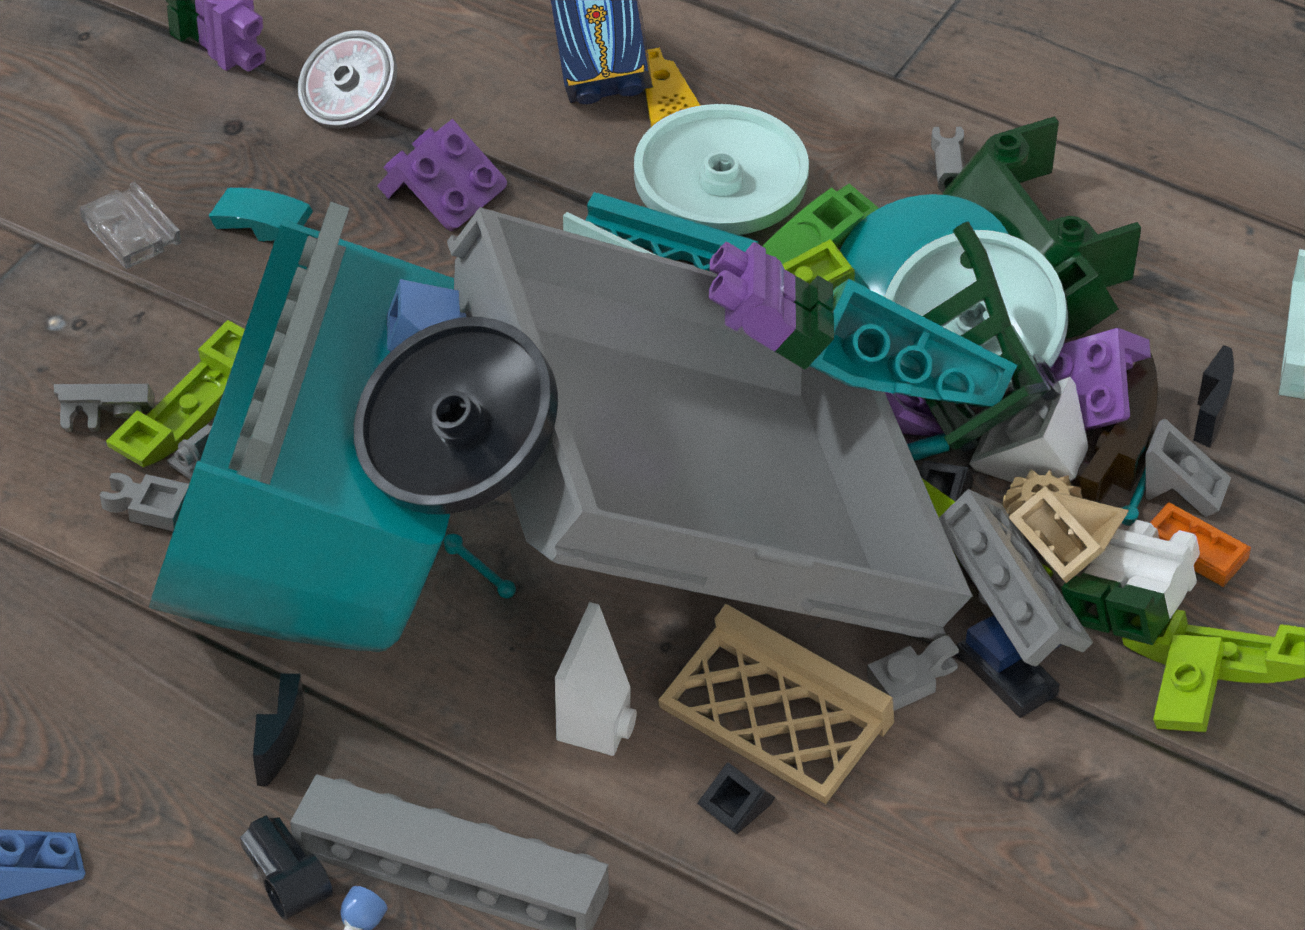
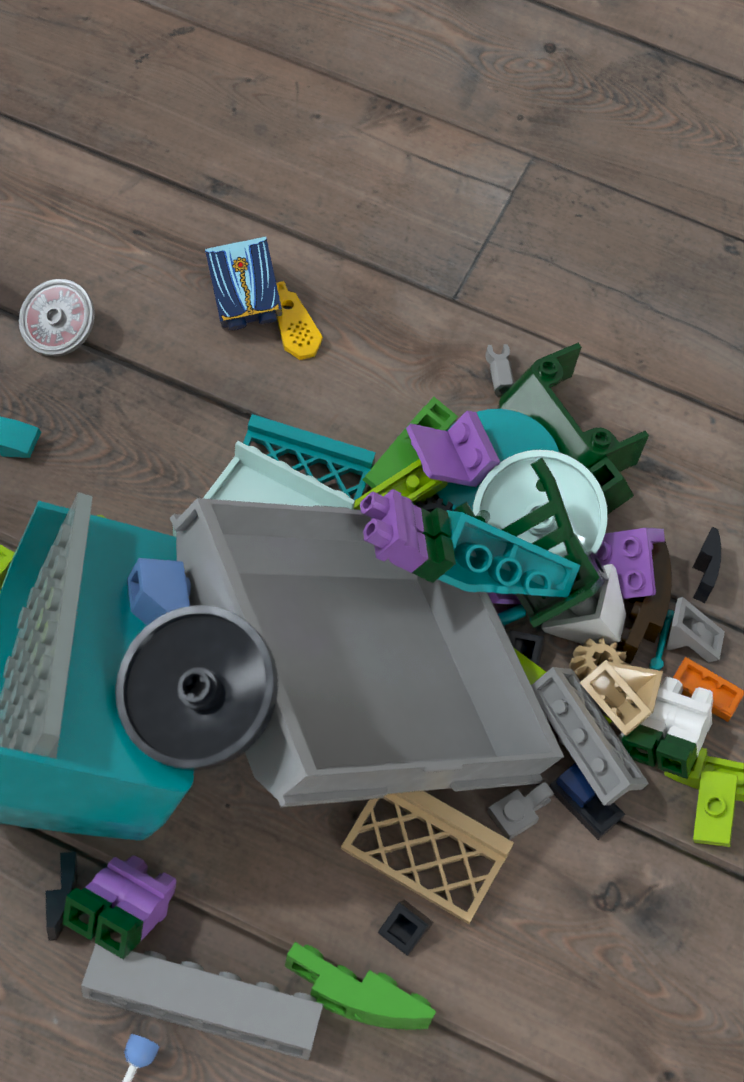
camera: 15 degrees left, 10 degrees up
black piece [240,815,333,920] -> none
medium lavender bracket [377,119,507,231] -> none
white slope [555,602,637,756] -> none
light aqua dish [634,104,809,235] -> none
none -> hips [63,855,176,960]
none -> bright green slope [285,942,436,1030]
none -> medium lavender bracket [406,410,500,487]

